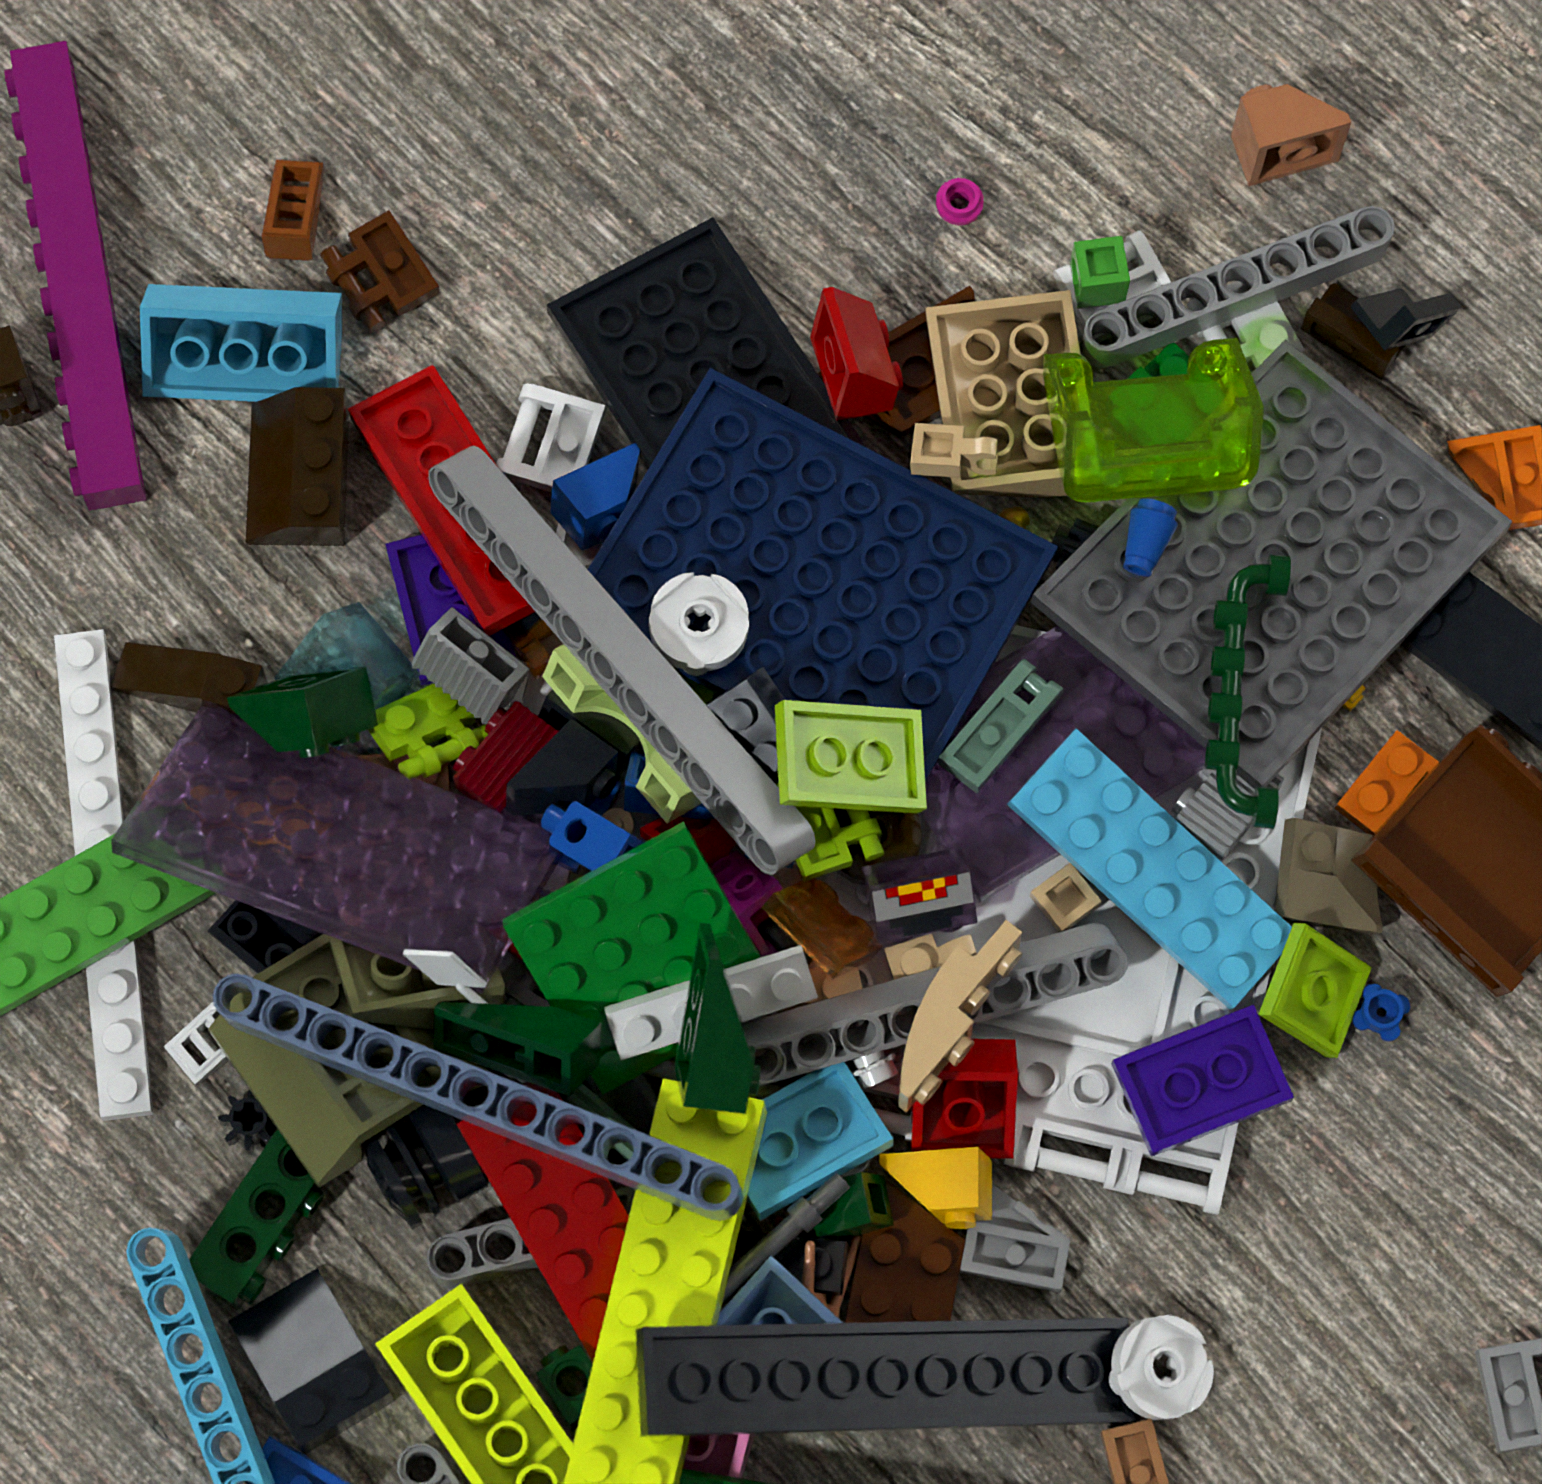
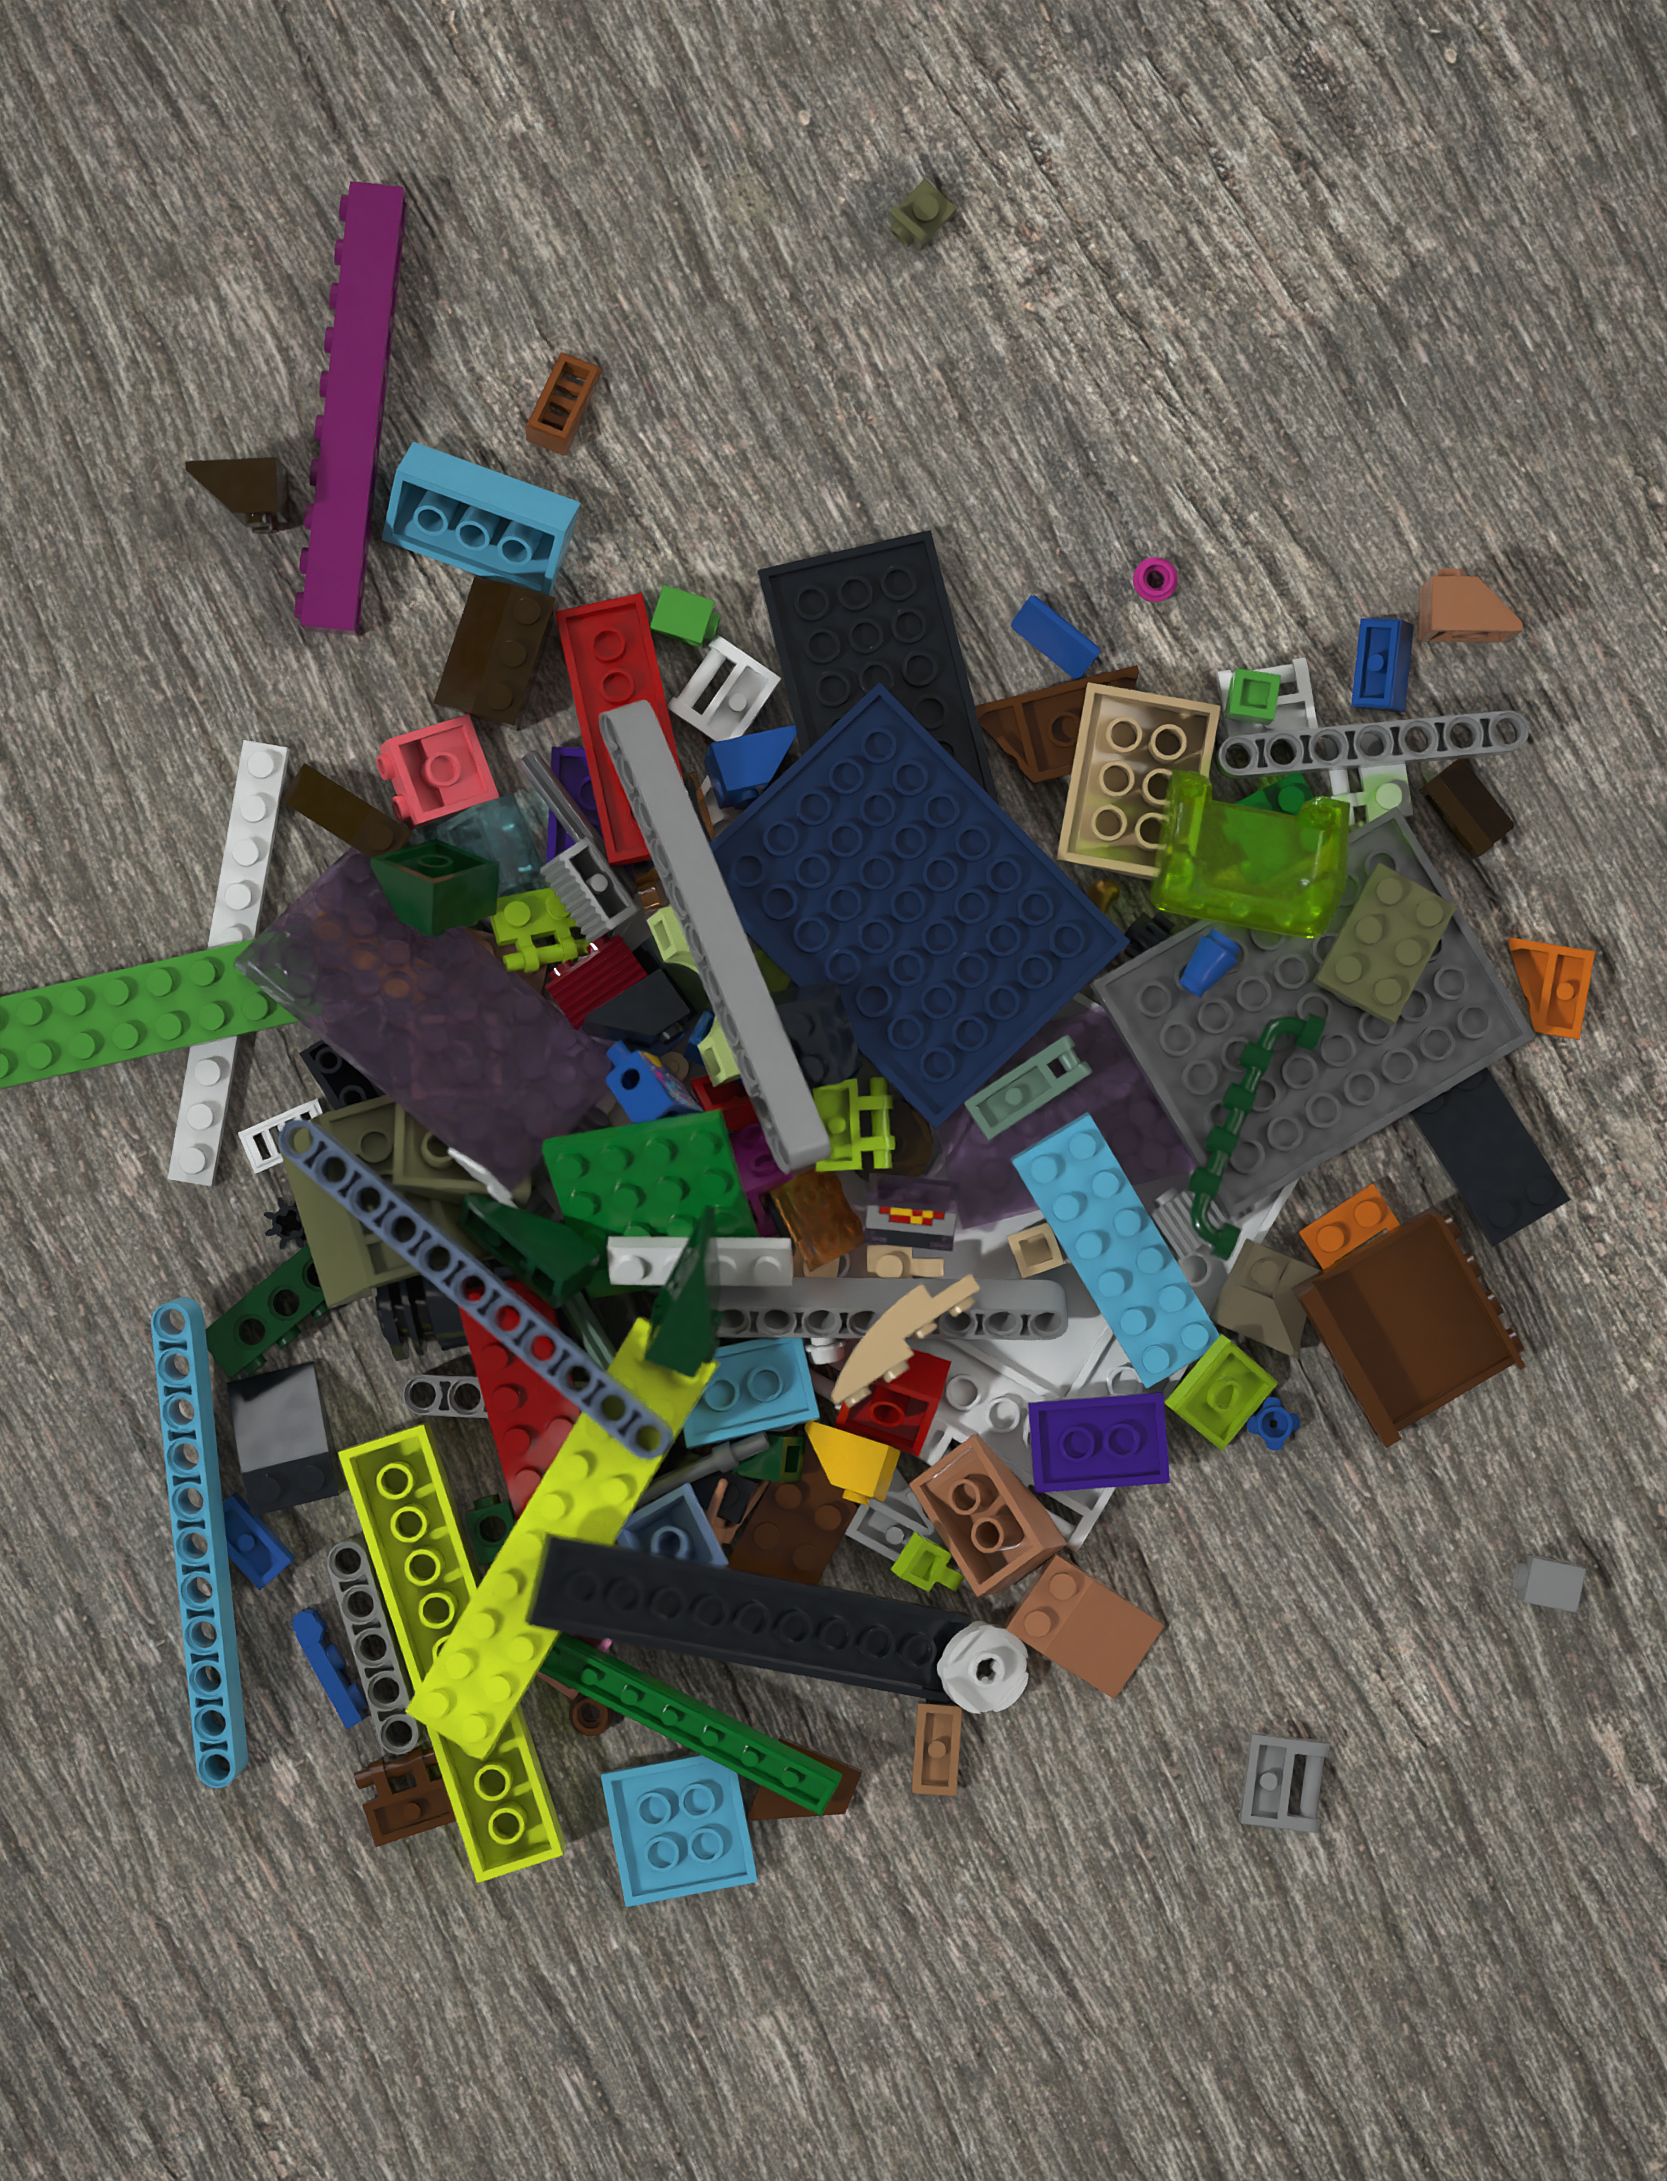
camera: 20 degrees right, 15 degrees up
reddish brown plate [320,210,440,333] -> none
white plate [648,572,749,676] -> none
lime plate [775,700,927,813] -> none
red slope [810,287,903,421] -> none
tan plate [910,423,998,478] -> none
black panel [1351,288,1462,351] -> none
none -> coral plate [376,714,500,831]
none -> flat silver axle [518,750,638,898]
none -> bright green brick [650,585,721,649]
none -> lime plate [890,1532,965,1592]
none -> nougat slope [909,1434,1067,1598]
none -> nougat slope [1004,1552,1165,1700]
none -> blue slope [1011,595,1101,680]
none -> olive plate [1313,862,1457,1026]
none -> blue slope [1351,618,1414,712]

